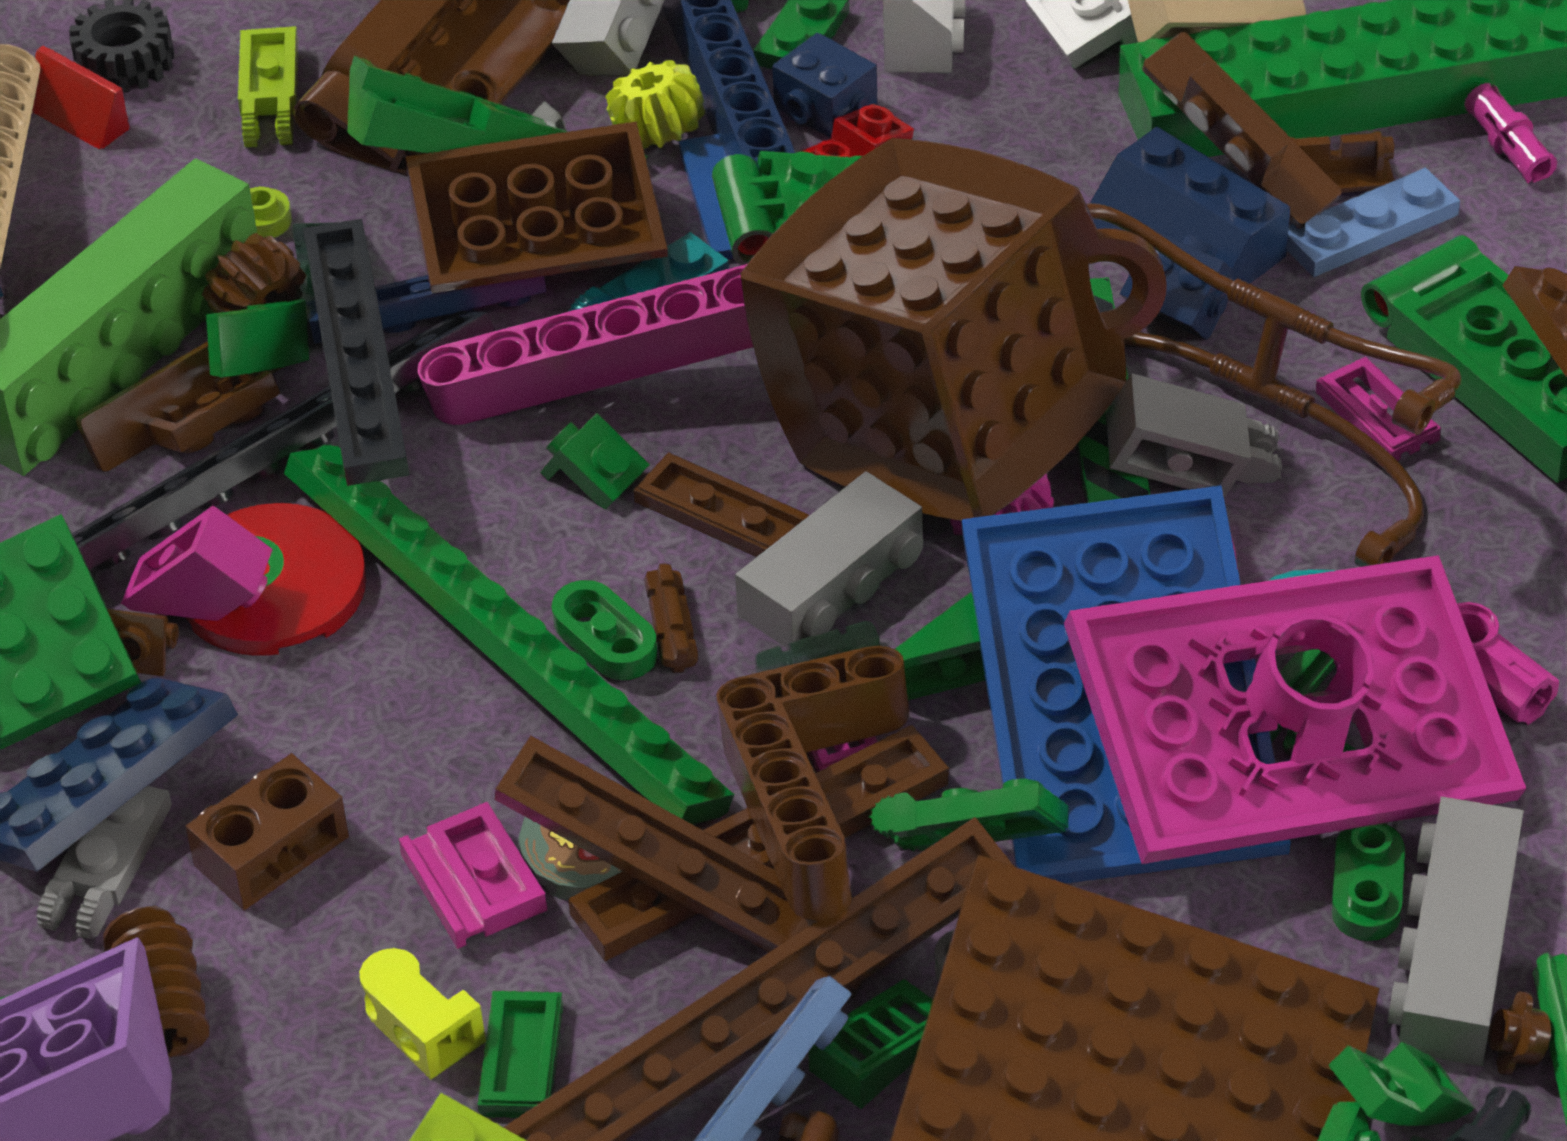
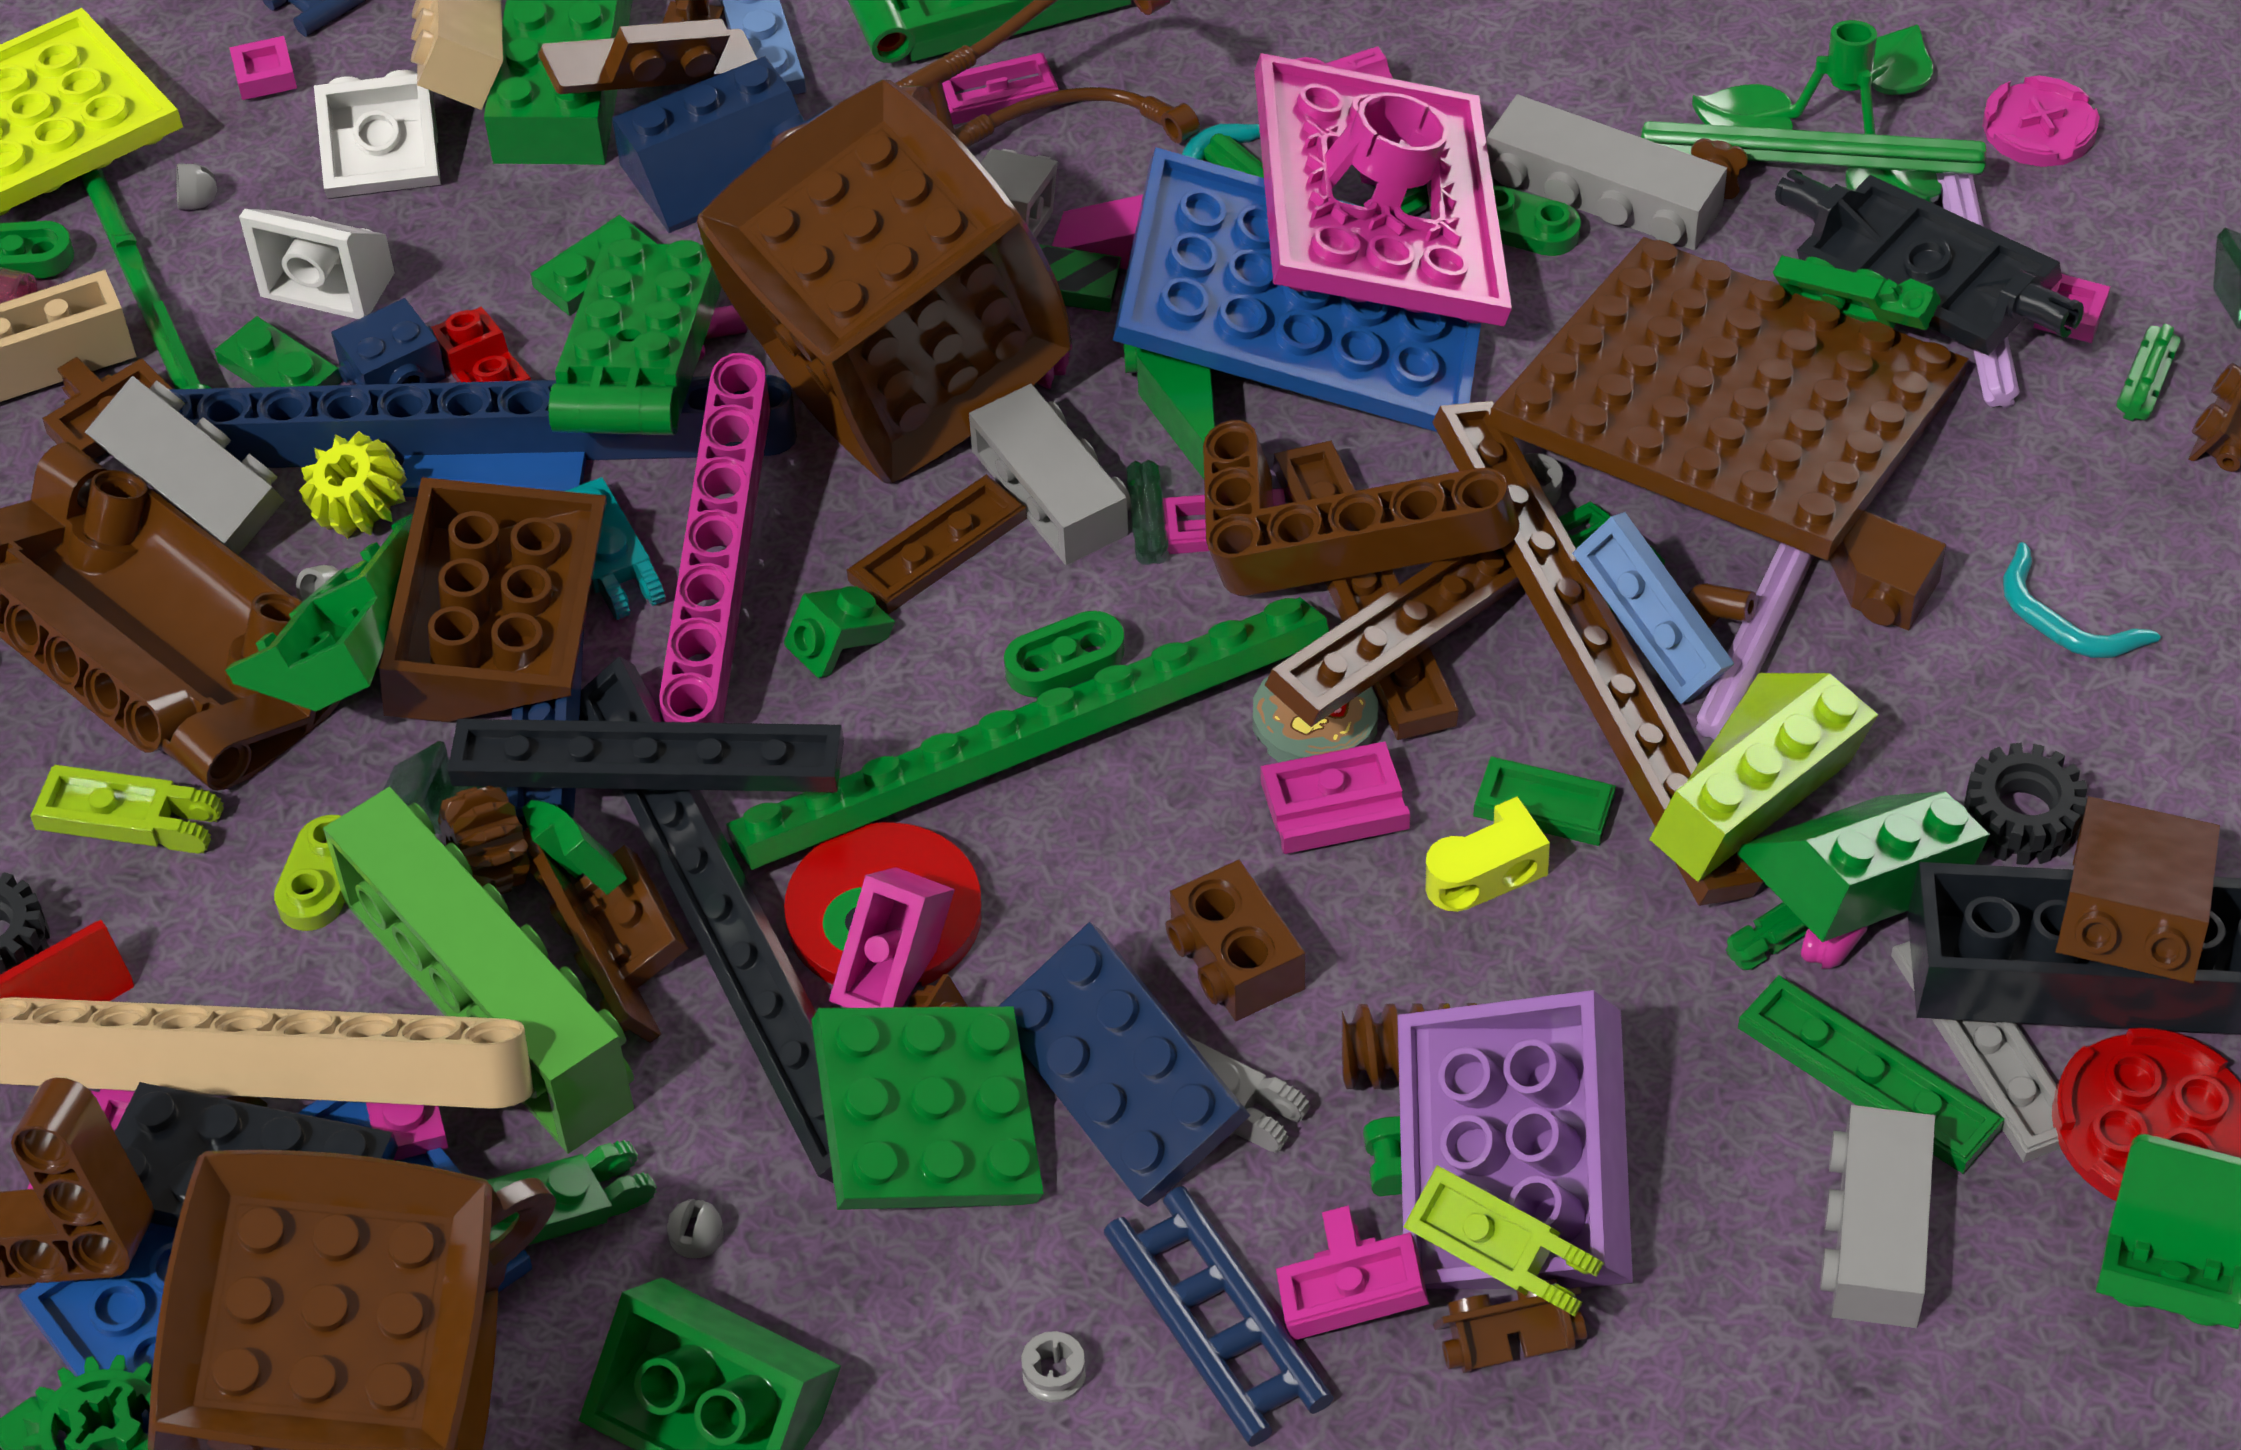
camera: 75 degrees left, 5 degrees up
reddish brown axle [644,563,699,674] -> none
green hinge [870,779,1069,851] -> none
green slope [1328,1042,1475,1126] -> none

